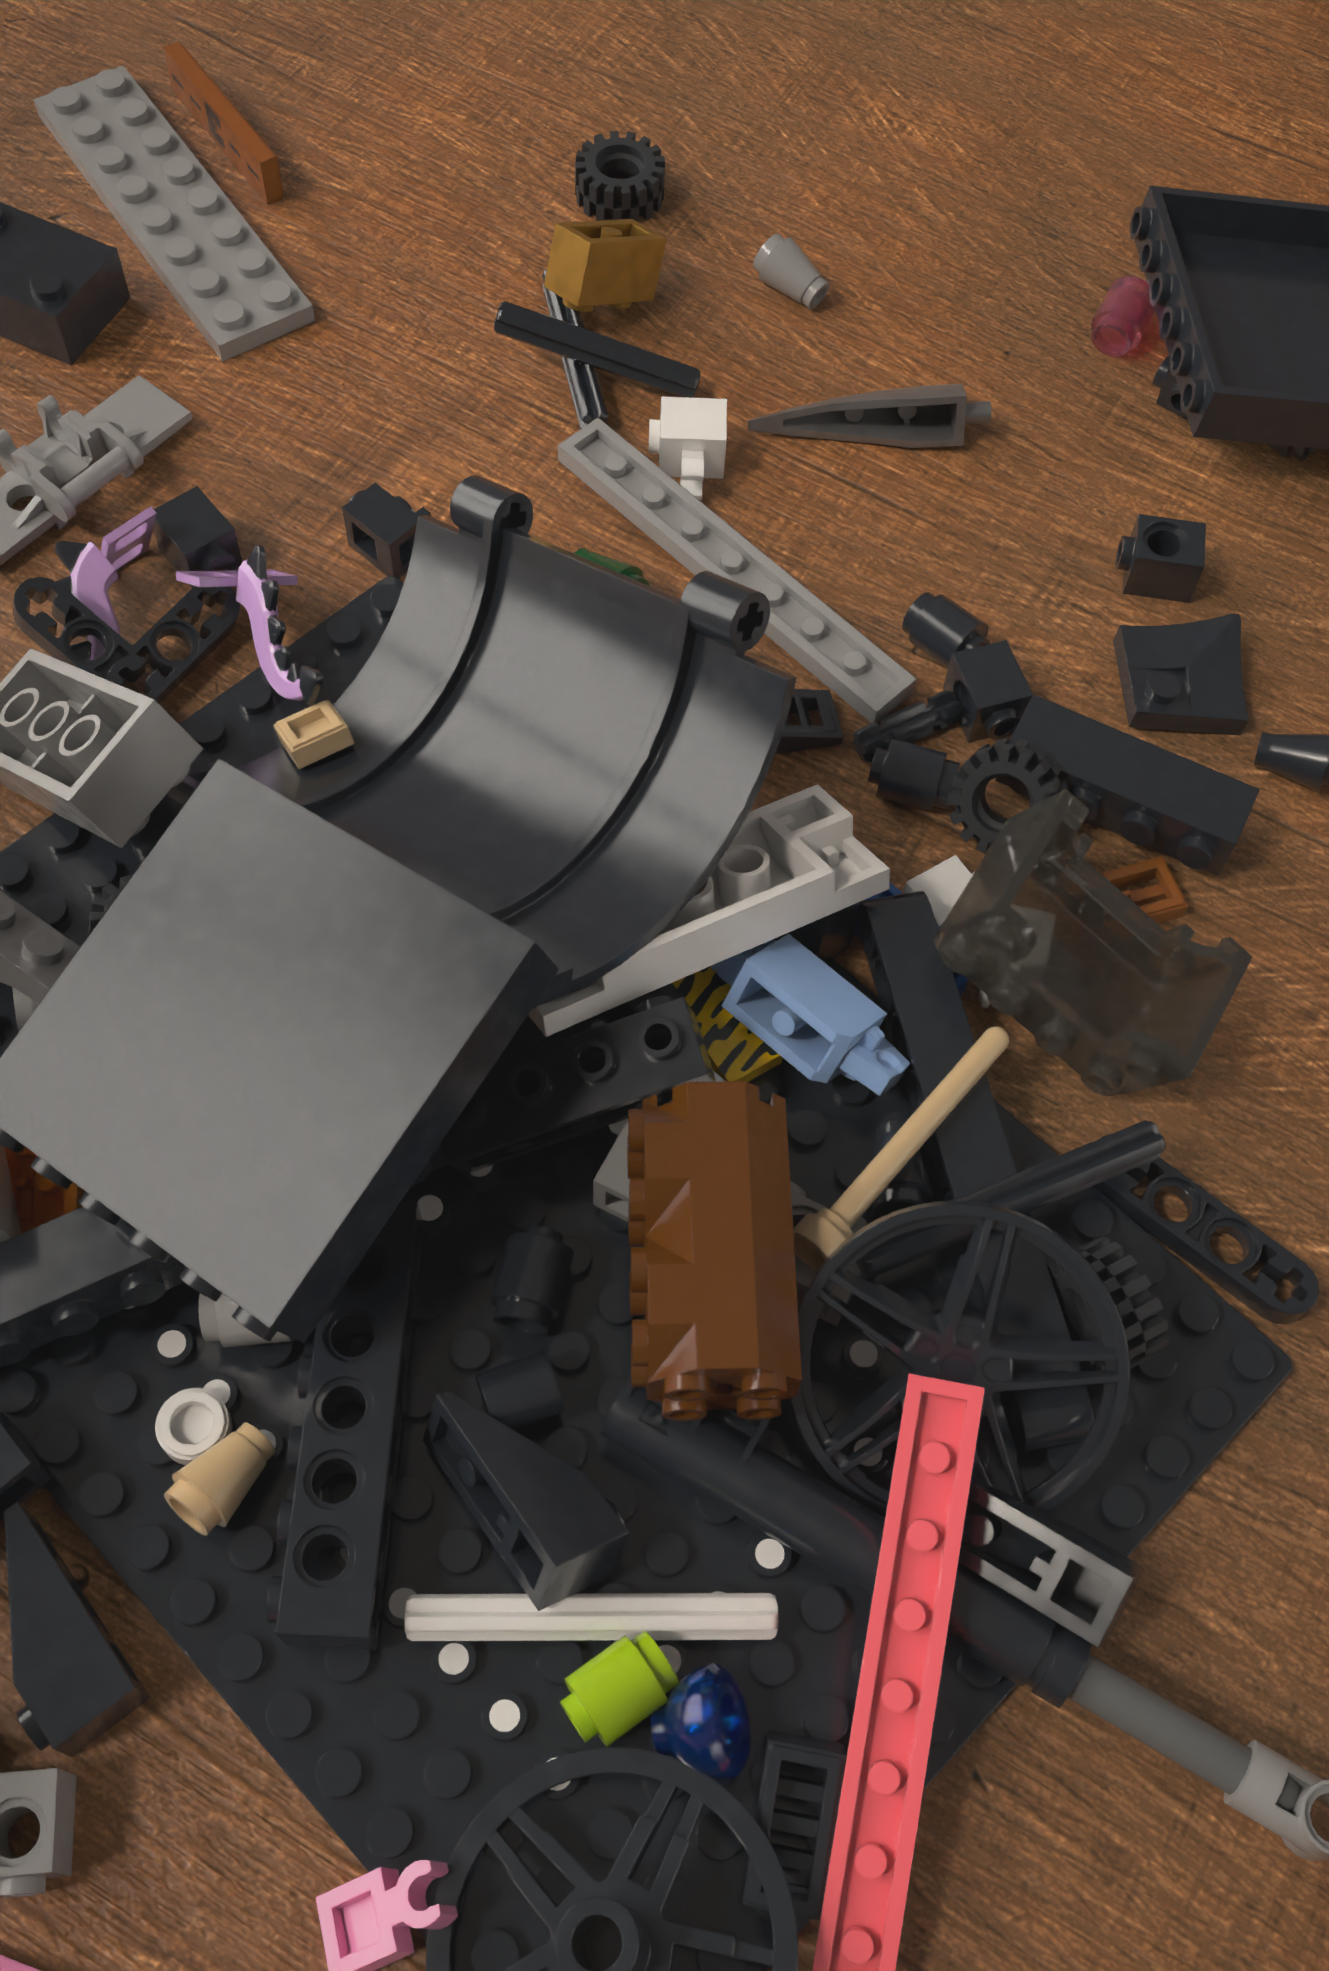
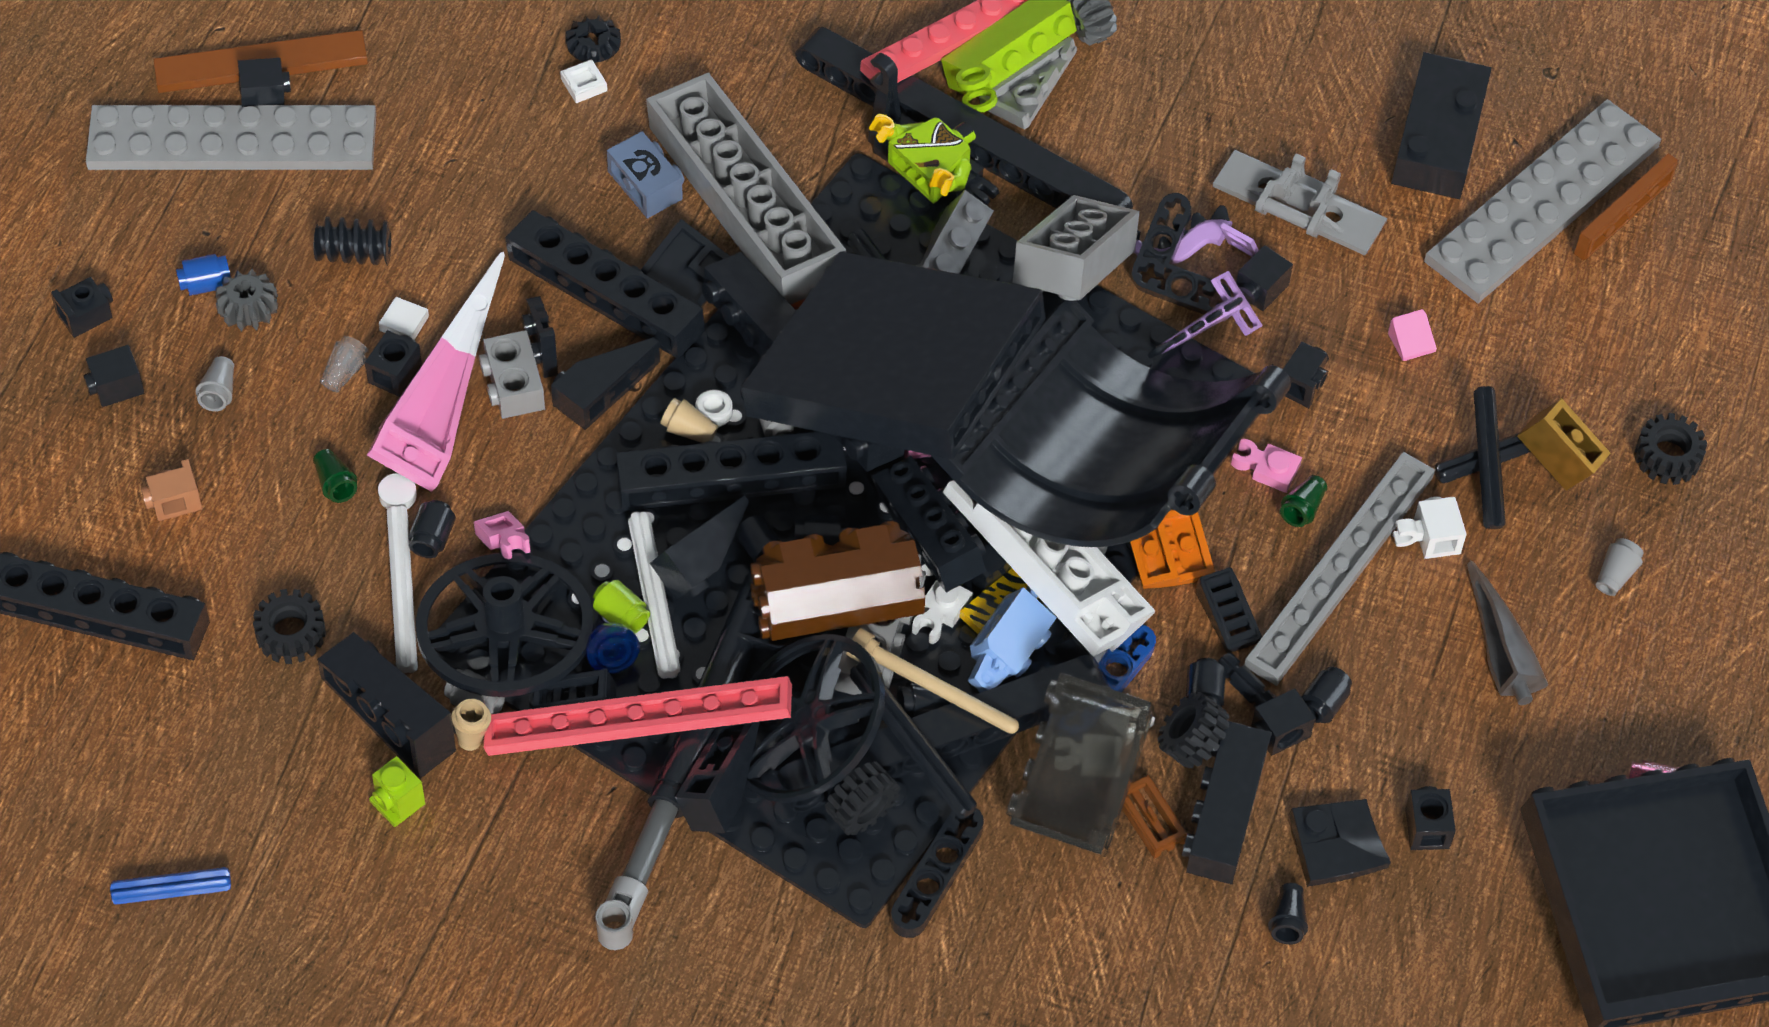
camera: 80 degrees right, 5 degrees down
tan tile [273,700,355,769] -> none
none -> bright pink slope [1388,309,1437,361]

